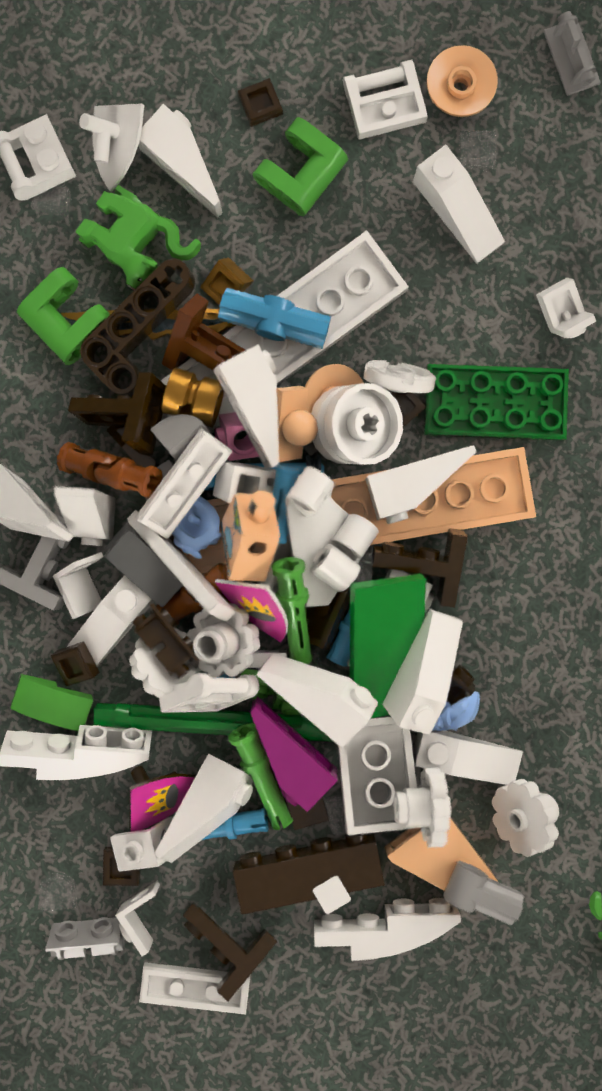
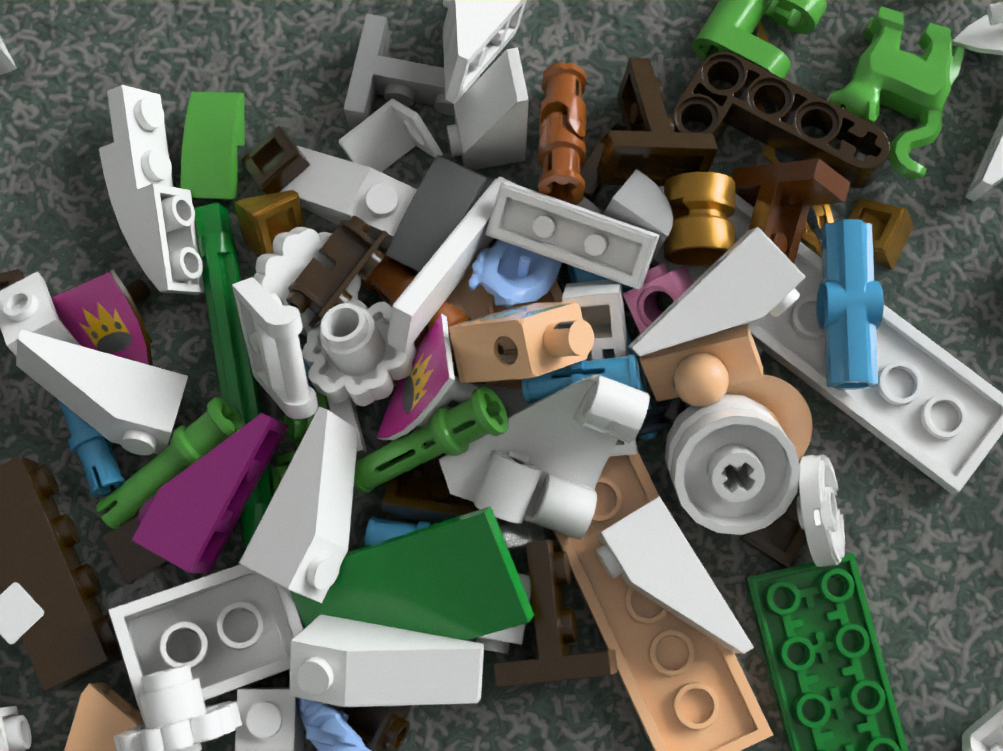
camera: 70 degrees right, 10 degrees down
none -> pearl gold slope [234,190,306,256]

